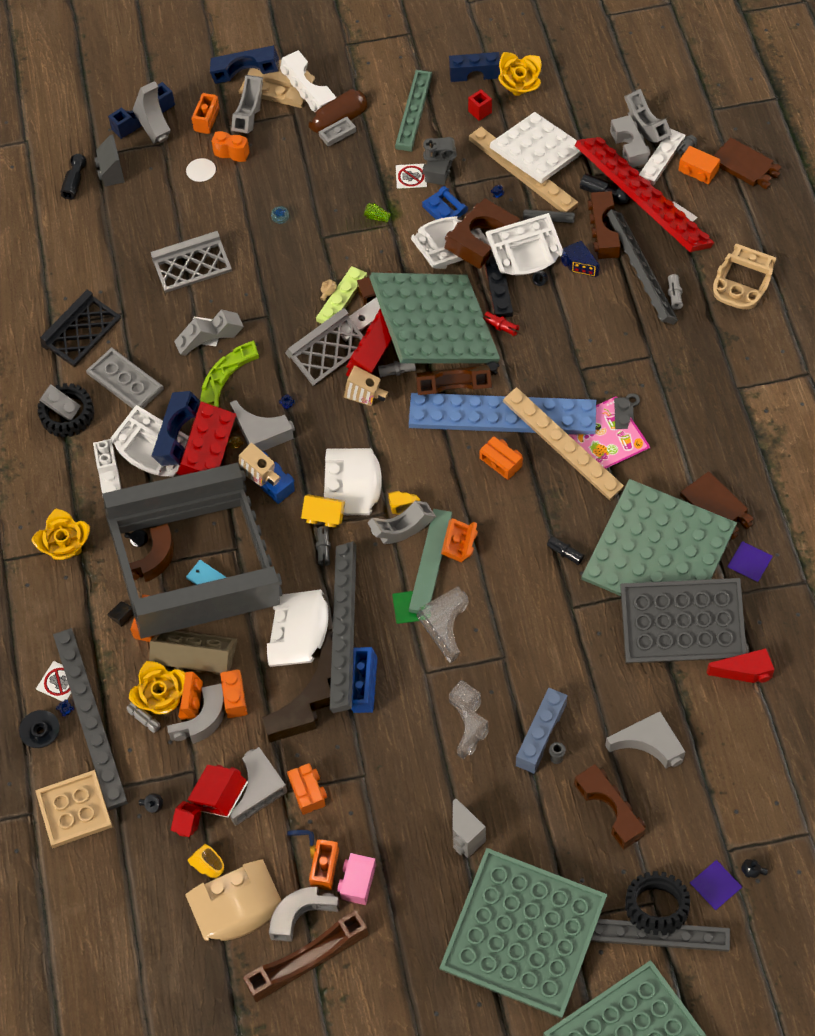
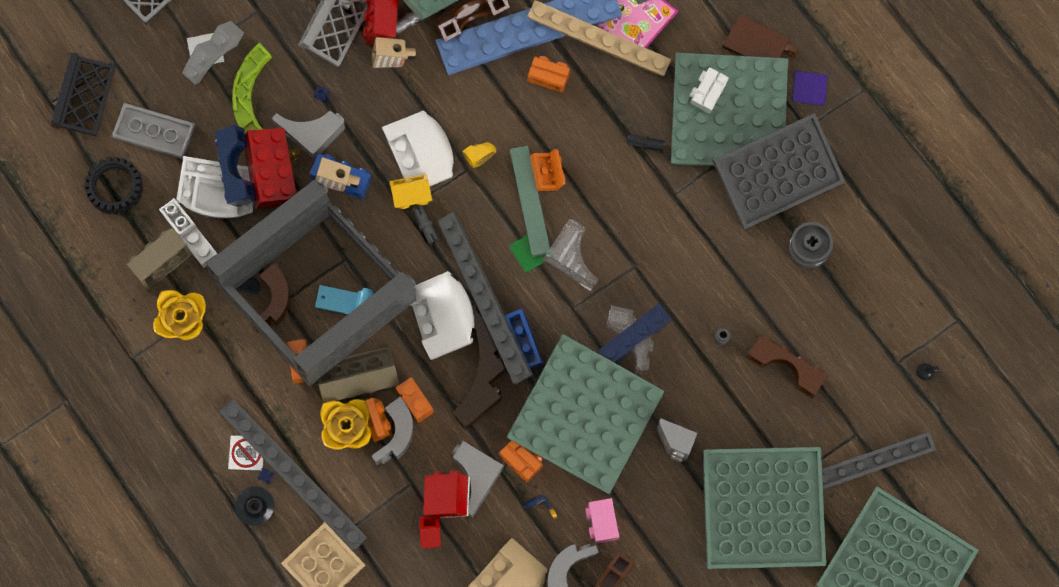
camera: 30 degrees left, 15 degrees up
light grey plate [39,384,81,422] -> none
black slope [107,601,134,627] -> none
light grey axle [126,702,161,733] -> none
black piece [139,793,163,813] -> none
yellow rock [187,844,224,878] -> none
orange brick [309,839,339,891] -> none
light grey arch [367,501,436,544] -> none
sand blue arch [516,688,567,774] -> none
light grey arch [605,712,685,768] -> none
black tyre [625,871,690,935] -> none
dark purple sticker [690,860,742,910] -> none
red slope [707,648,775,683] -> none
none -> dark tan brick [126,228,192,291]
none -> sand green plate [506,334,664,494]
none -> dark blue arch [598,303,673,364]
none -> white brick [689,68,729,114]
none -> dark grey wheel [788,222,833,269]

